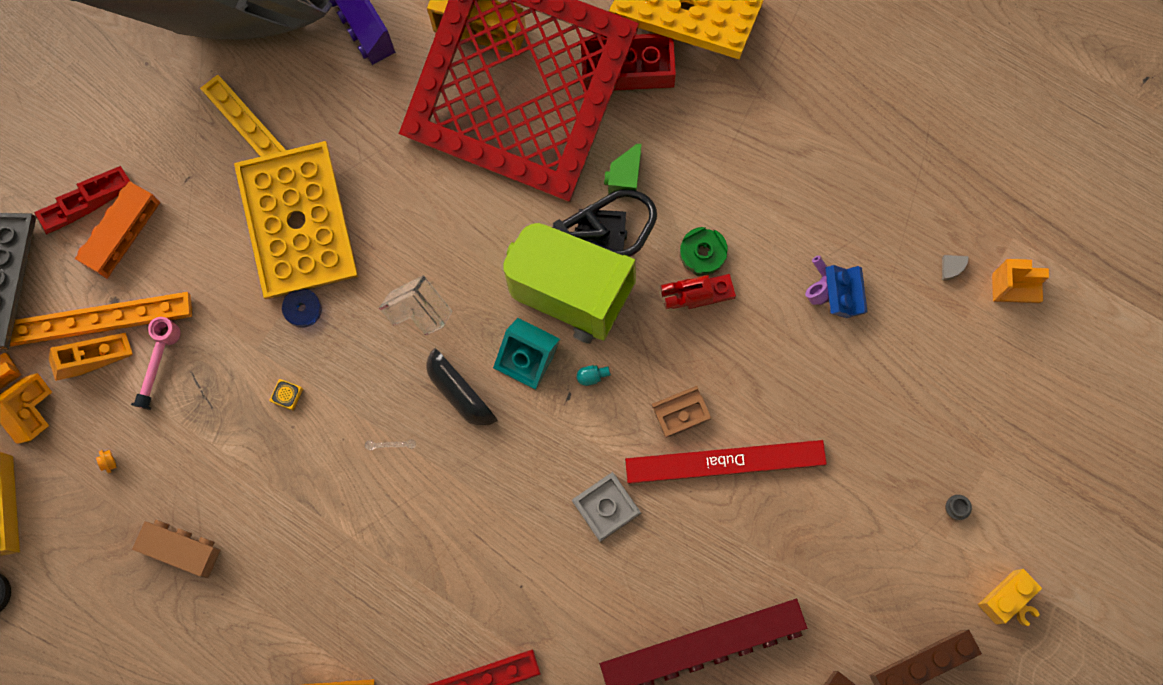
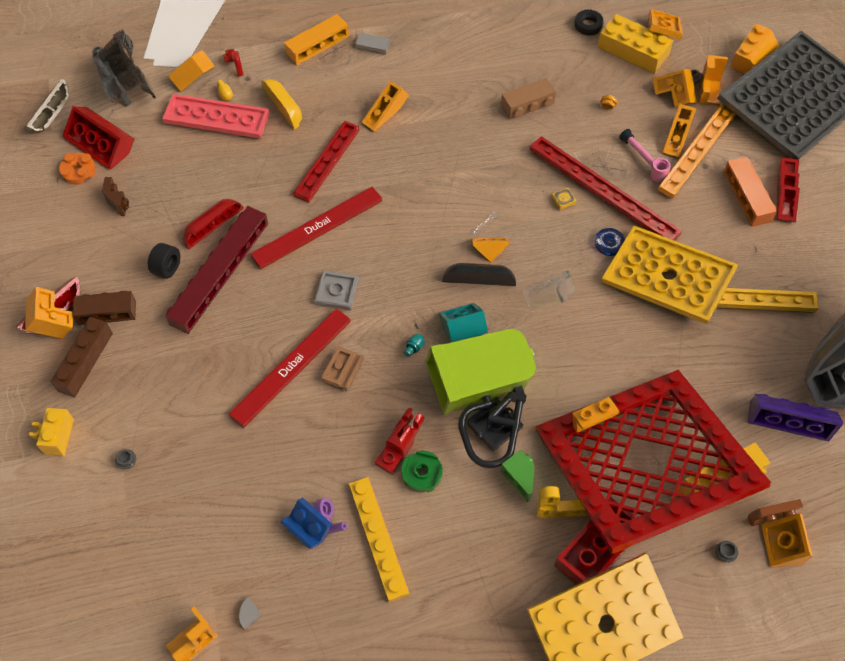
camera: 130 degrees right, 15 degrees down
none -> red tile [251,186,382,269]
none -> yellow plate [349,477,409,602]
none -> light orange slope [472,237,509,262]
none -> red plate [530,136,682,241]
none -> yellow beam [536,486,588,518]
none -> light orange bracket [573,397,619,433]

